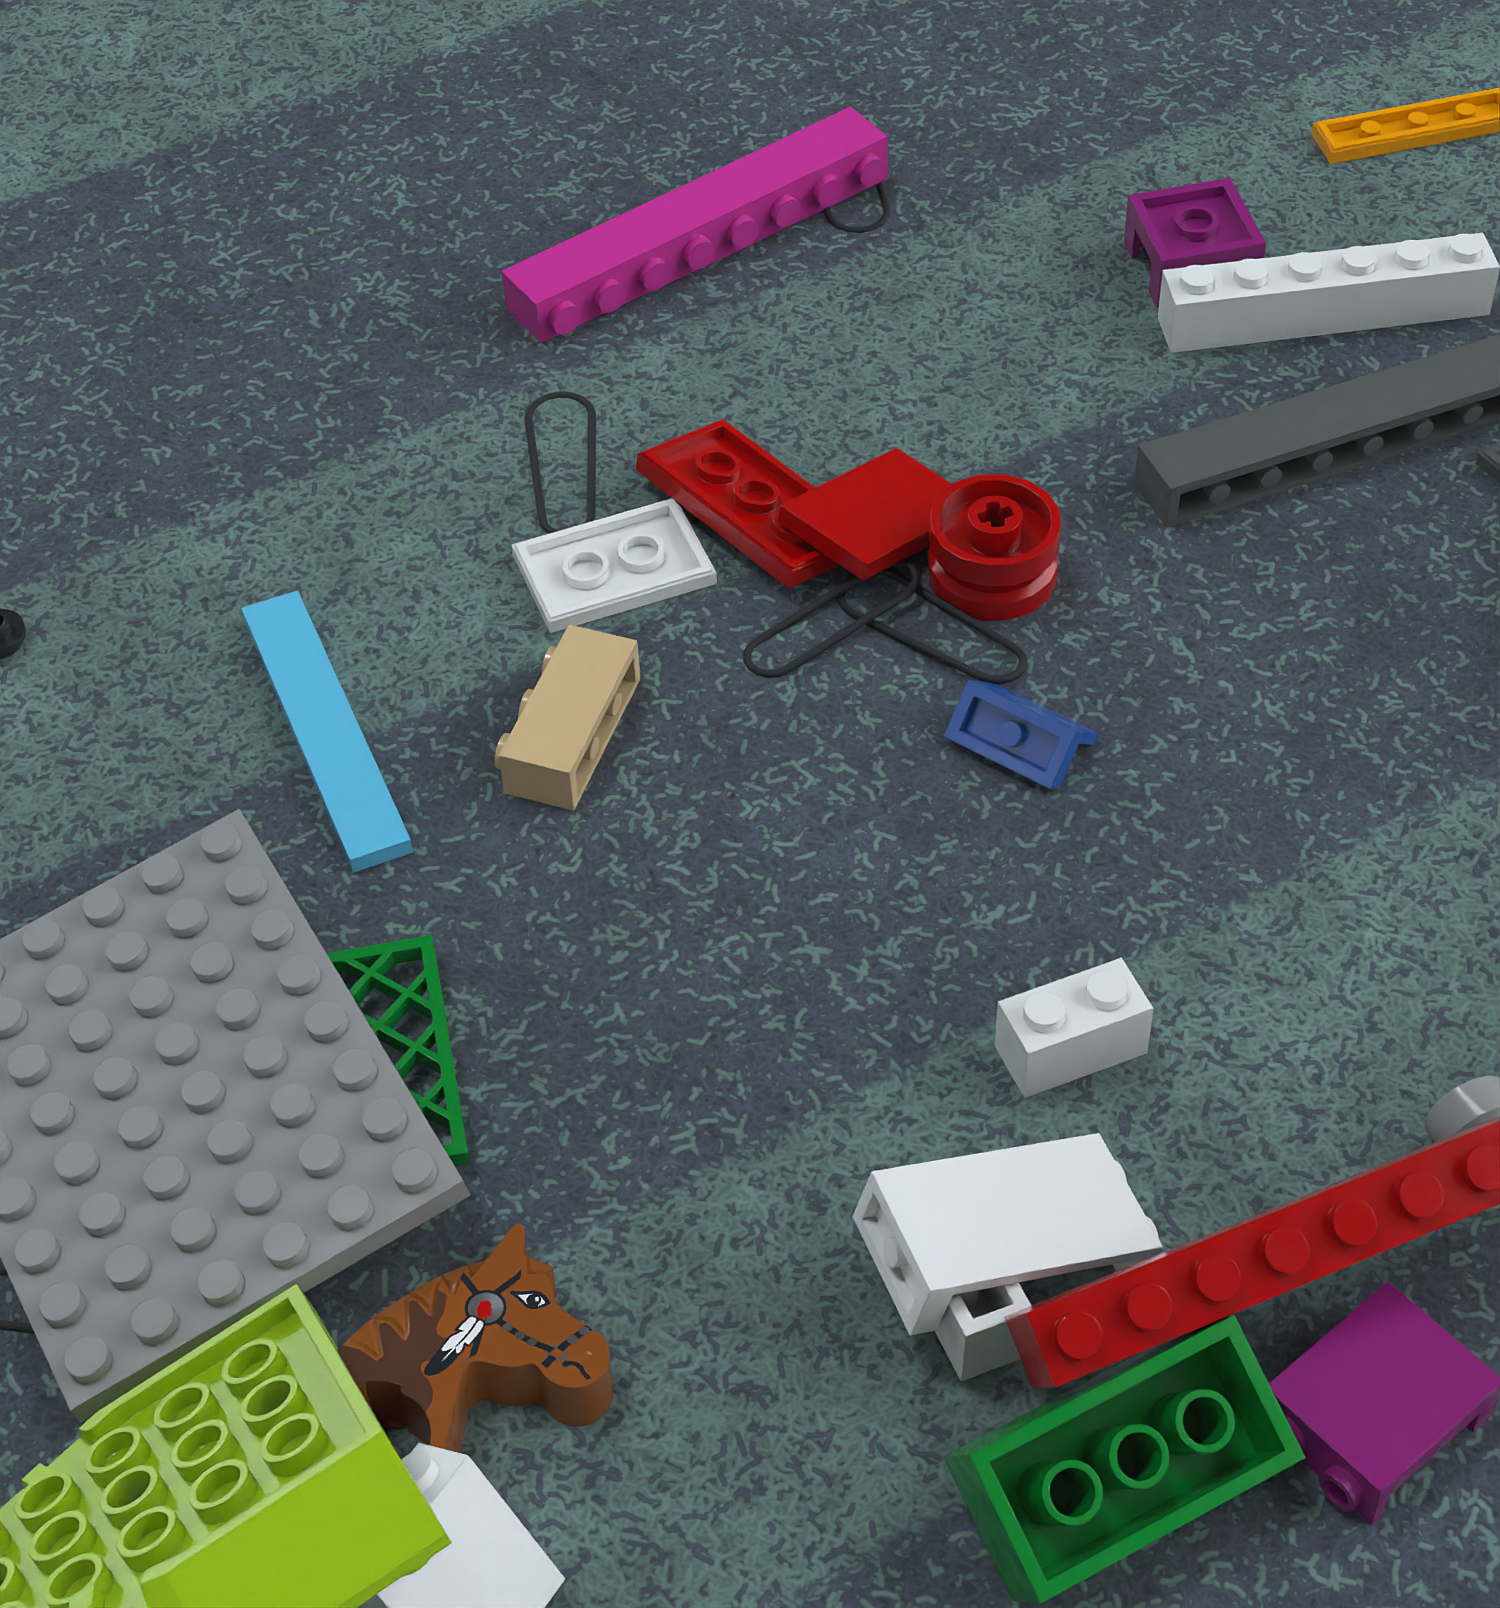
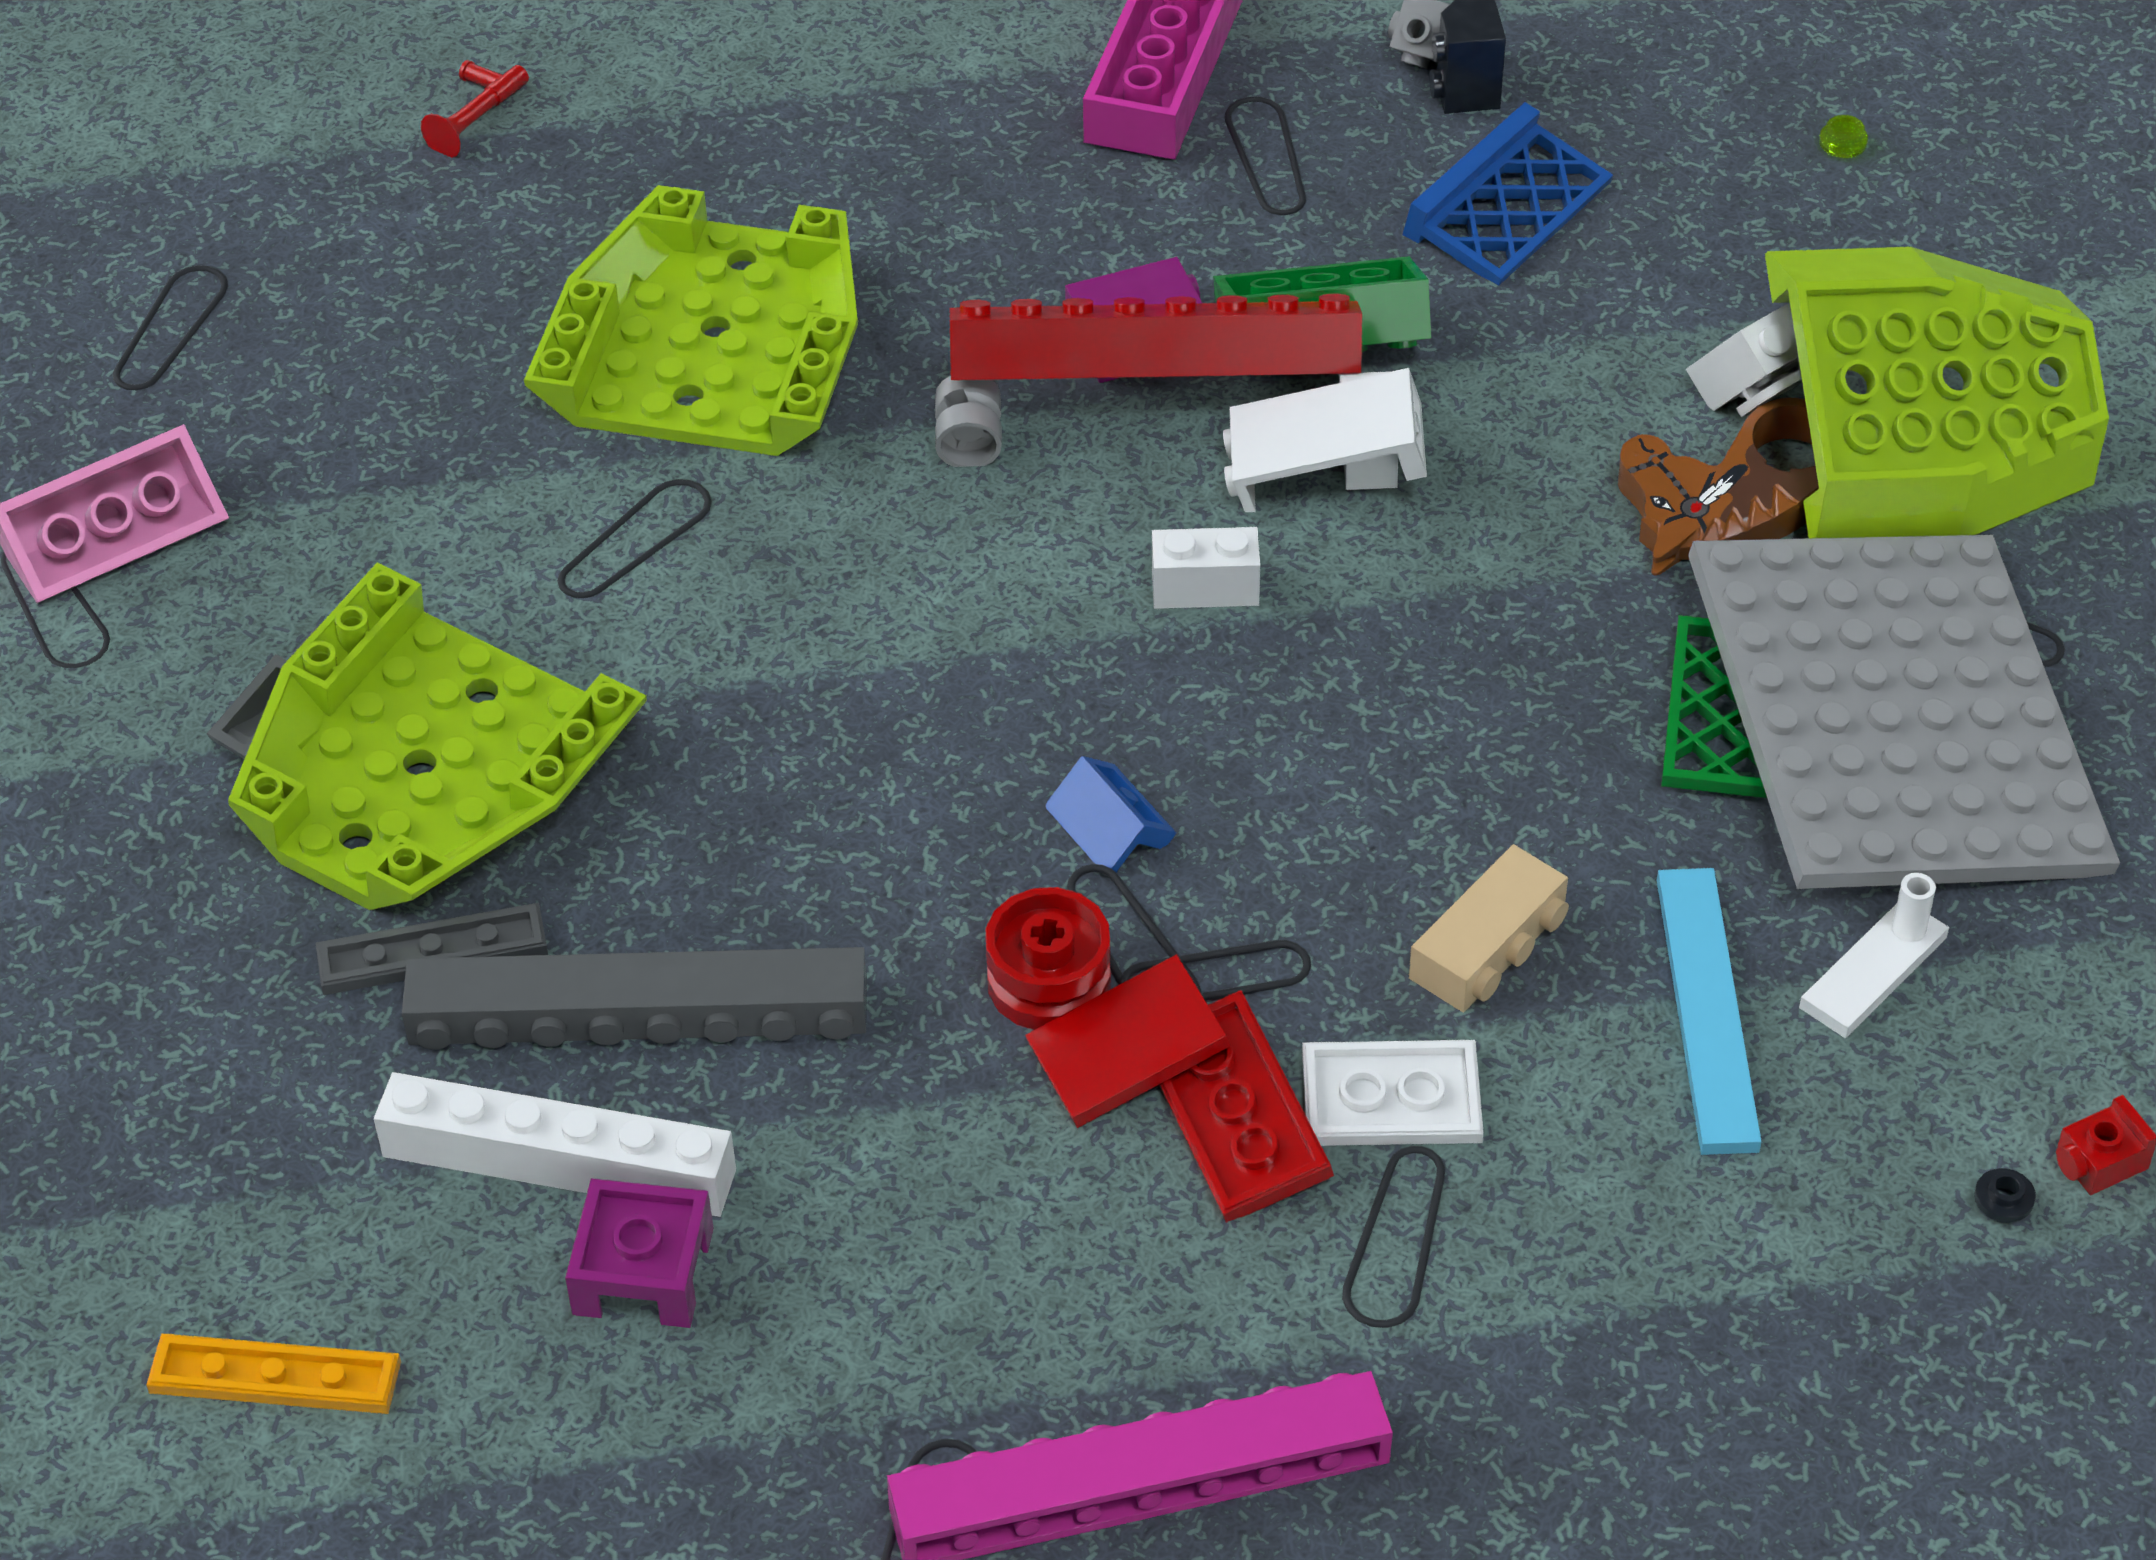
camera: 160 degrees left, 0 degrees up
none -> white piece [1799,873,1949,1039]

